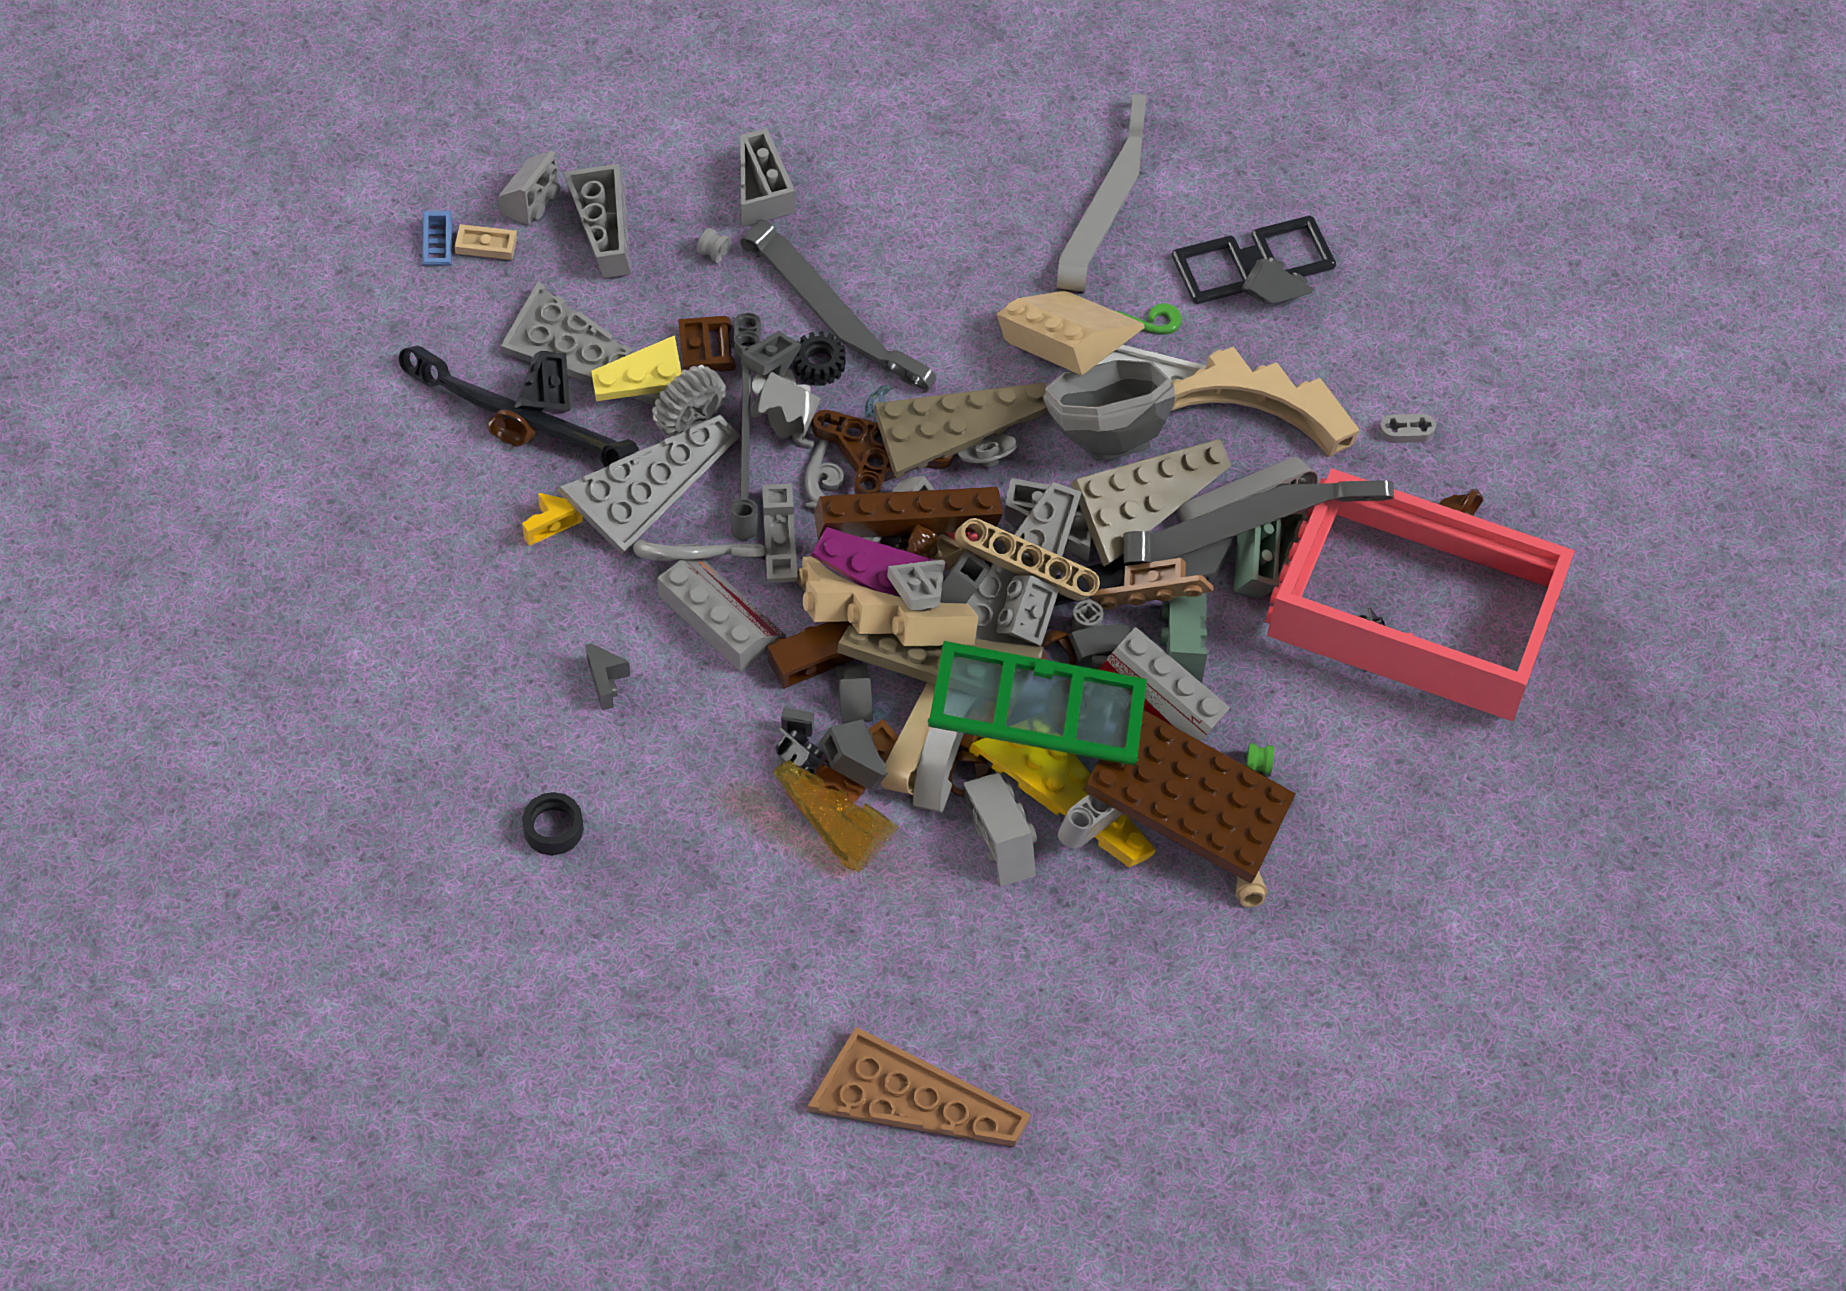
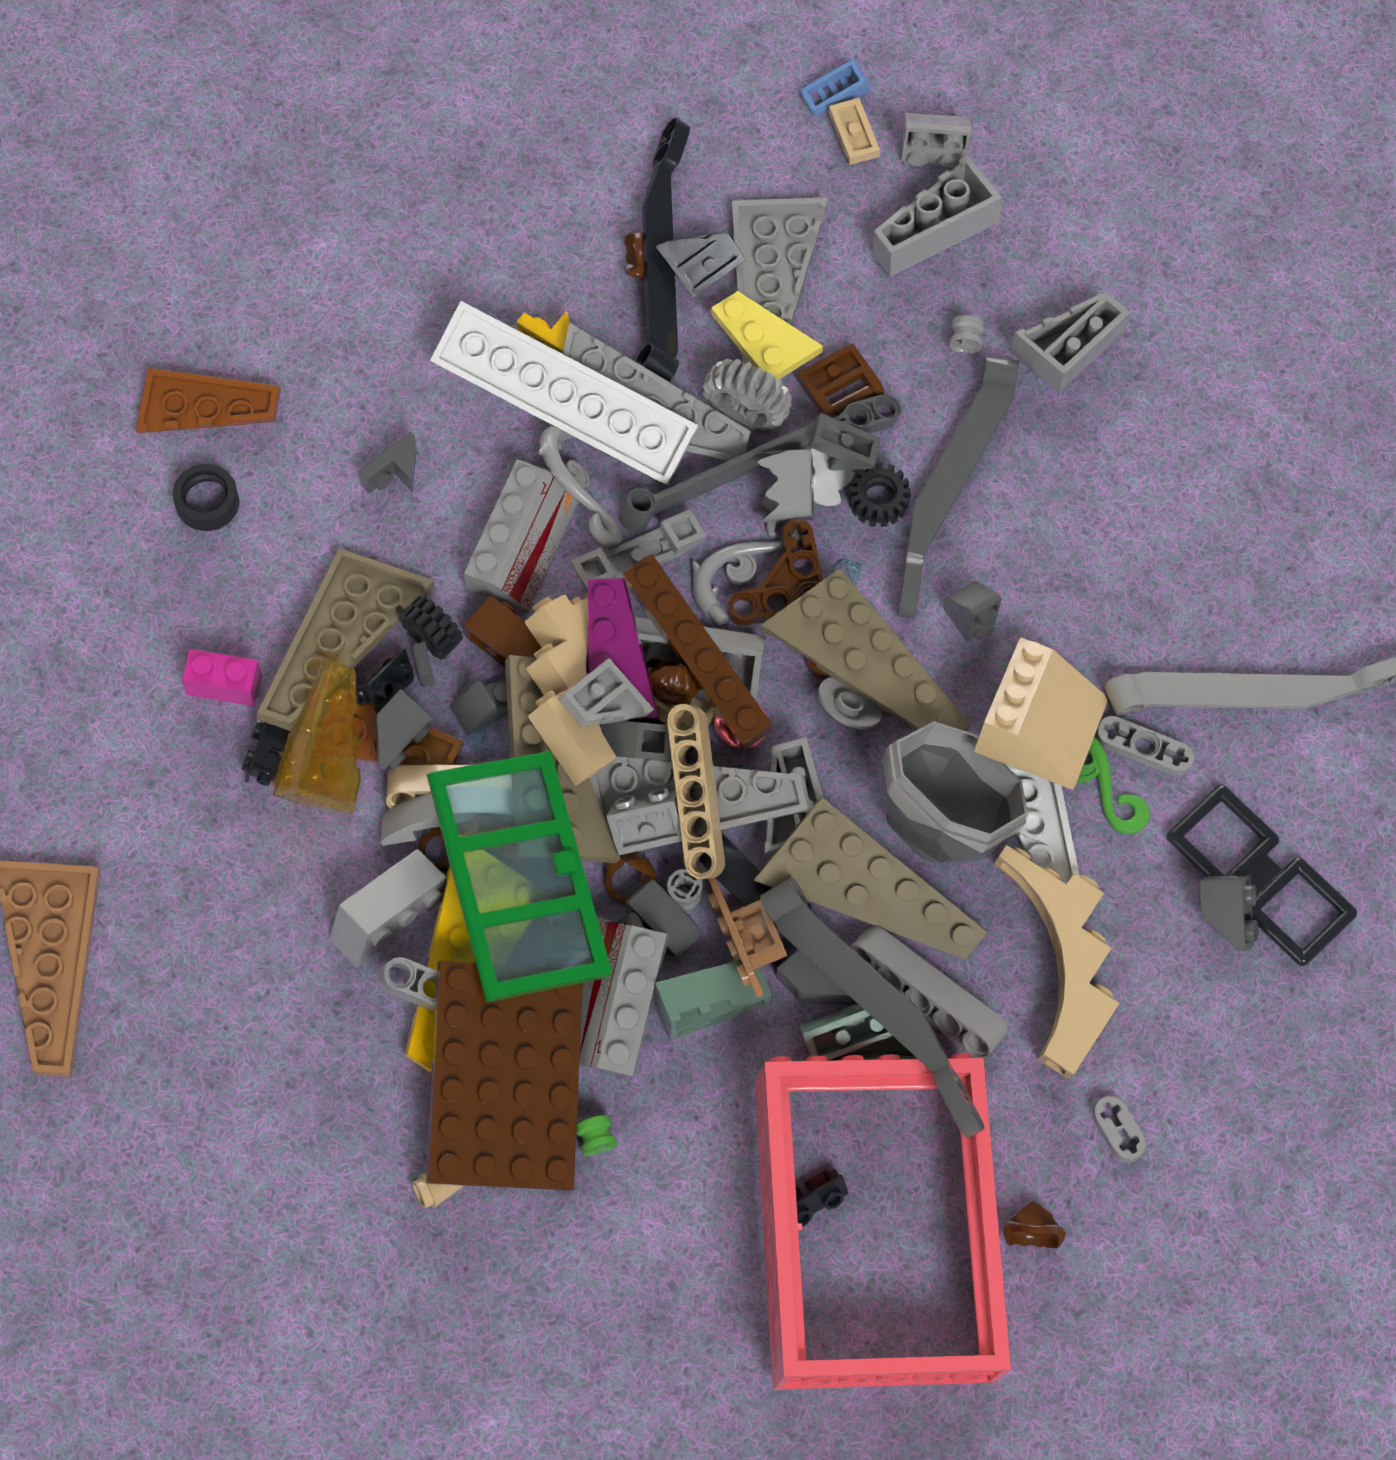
camera: 65 degrees right, 10 degrees up
none -> dark orange wing [136,368,281,434]
none -> dark pink brick [182,649,262,706]
none -> black hinge [241,720,291,786]
none -> dark tan wing [257,548,434,731]
none -> black tyre [399,596,463,660]
none -> white plate [430,301,699,485]
none -> dark grey slope [944,581,1002,642]
none -> light grey beam [1096,716,1194,776]

